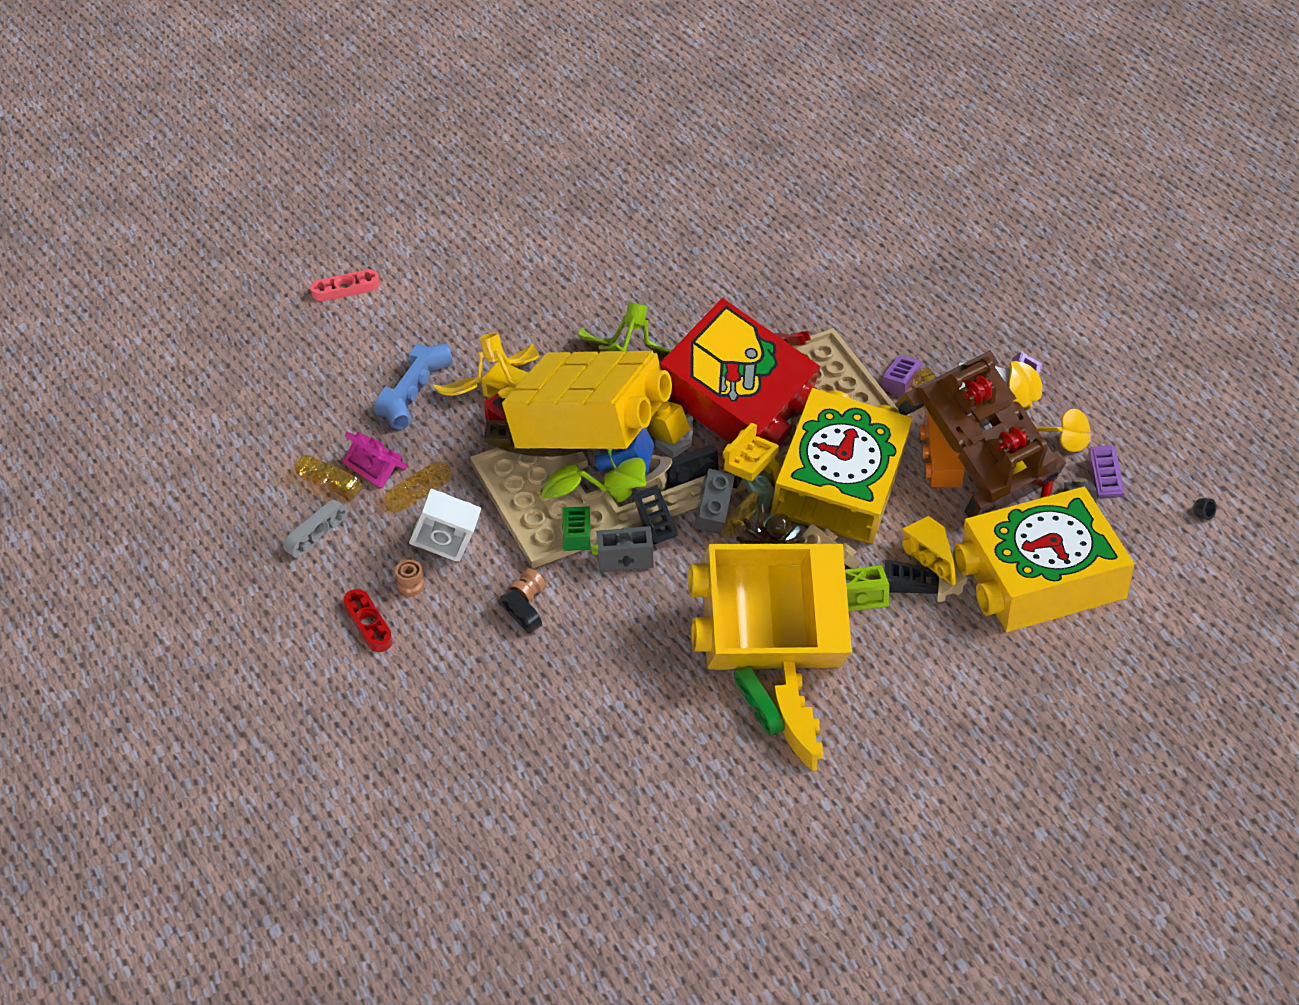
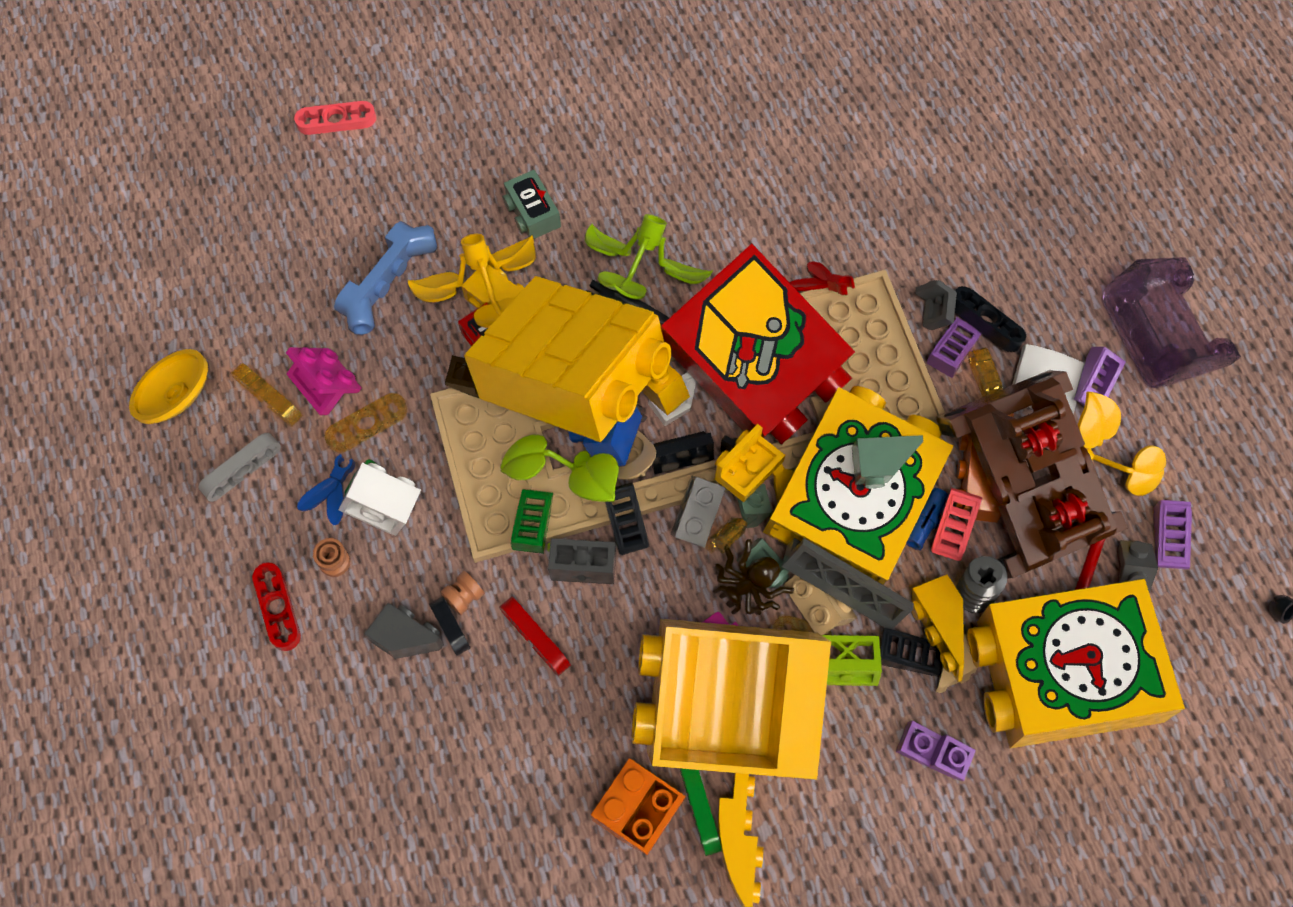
camera: 10 degrees right, 20 degrees up
none -> yellow dish [129,349,208,424]
none -> blue piece [297,454,355,525]
none -> dark grey slope [364,603,444,659]
none -> red beam [499,596,571,676]
none -> sand green brick [502,169,561,239]
none -> orange slope [591,758,686,856]
none -> dark grey fence [782,538,914,629]
none -> sand green slope [852,435,923,489]
none -> medium lavender slope [896,721,976,781]
none -> blue pin [906,488,949,550]
none -> dark grey bracket [915,280,957,330]
none -> coral slope [931,488,982,561]
none -> black beam [955,286,1027,352]
none -> dark grey piece [956,556,1007,613]
none -> clear purple windscreen [1103,257,1241,388]

